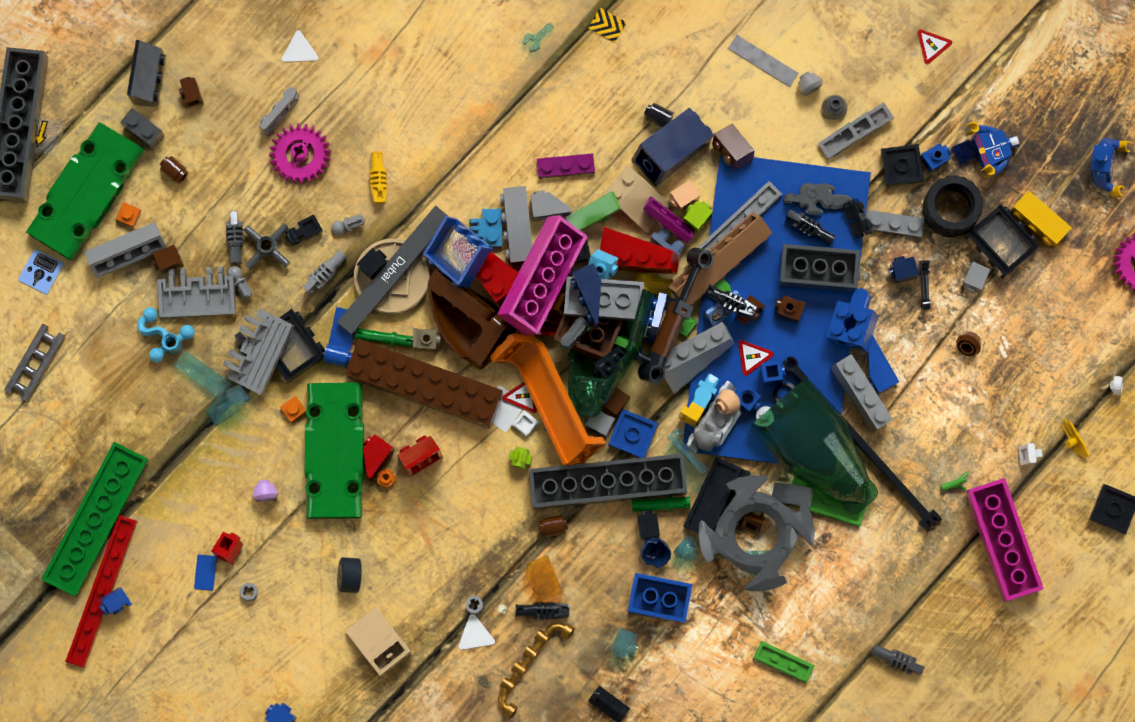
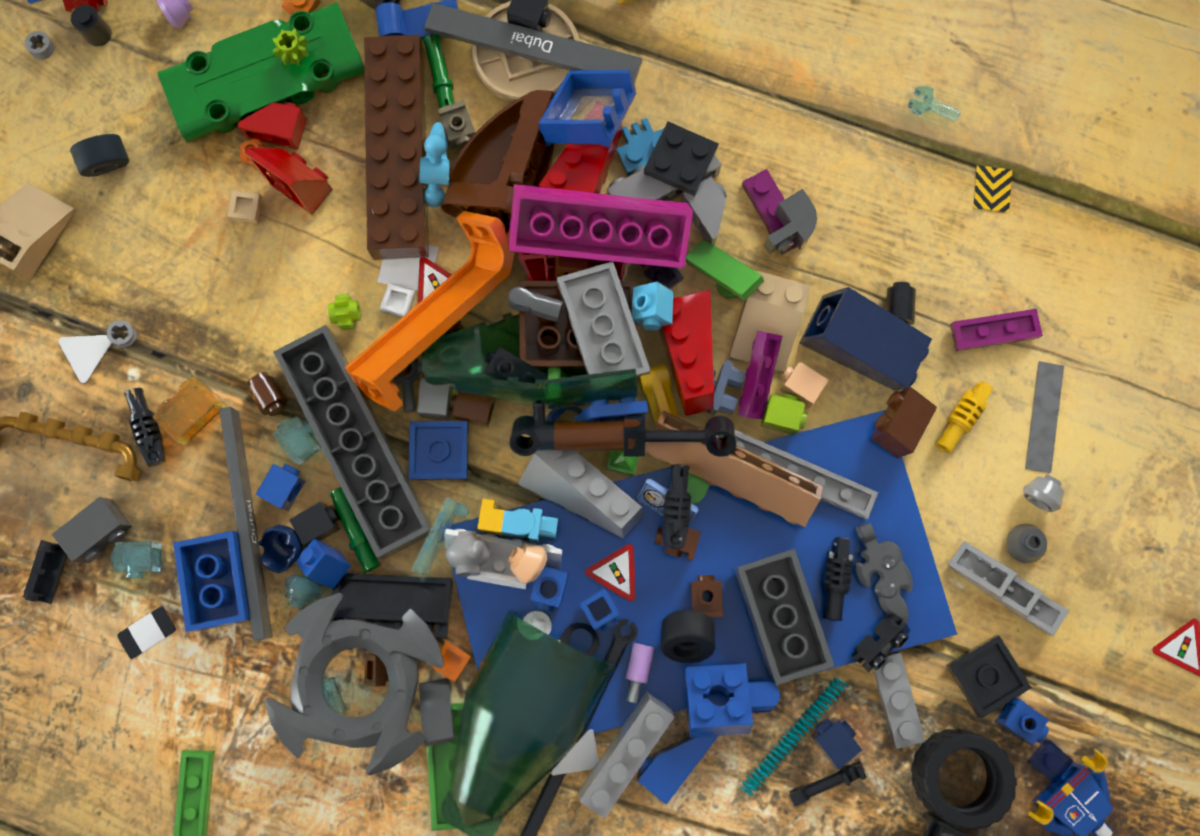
camera: 65 degrees right, 0 degrees up
dark blue slope [570,263,601,329] -> none
none -> dark grey brick [52,497,132,563]
none -> black brick [71,5,112,46]
none -> sticker [117,607,176,659]
none -> dark grey tile [219,407,273,640]
none -> tan plate [227,190,263,224]
none -> blue brick [255,463,306,511]
none -> lime gear [272,28,309,66]
none -> clear light blue brick [273,417,322,465]
none -> blue brick [296,539,351,589]
none -> medium azure piece [419,122,450,208]
none -> orange plate [430,640,472,683]
none -> white sticker [551,729,599,775]
none -> lavender piece [625,643,655,703]
none -> black plate [644,121,719,196]
none -> black tyre [661,610,715,663]
none -> teal piece [740,677,849,796]
none -> dark grey brick [764,189,817,254]
none -> yellow hinge [935,381,993,454]
none -> magenta plate [950,309,1043,351]

